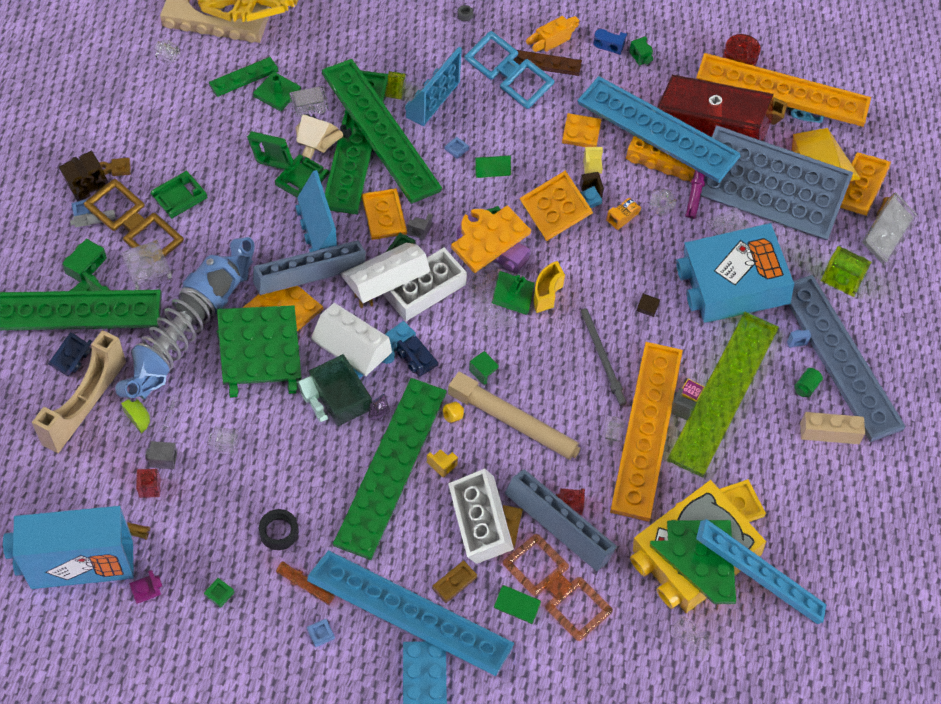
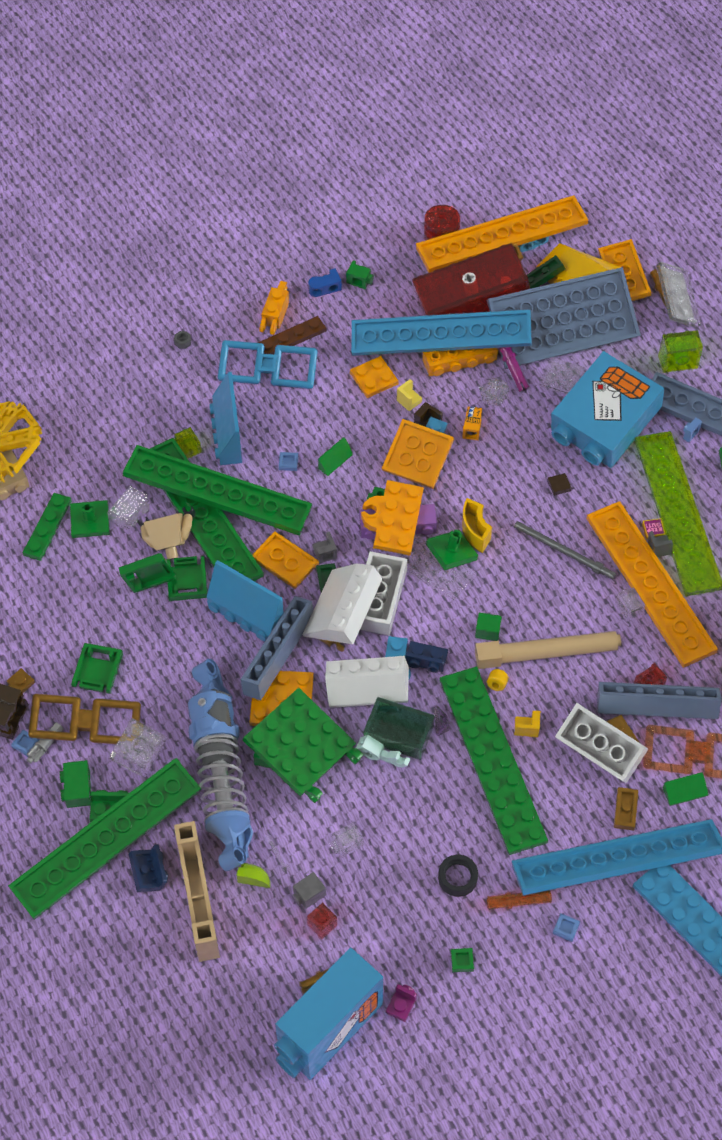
camera: 35 degrees left, 0 degrees up
none -> dark green plate [512,255,566,292]

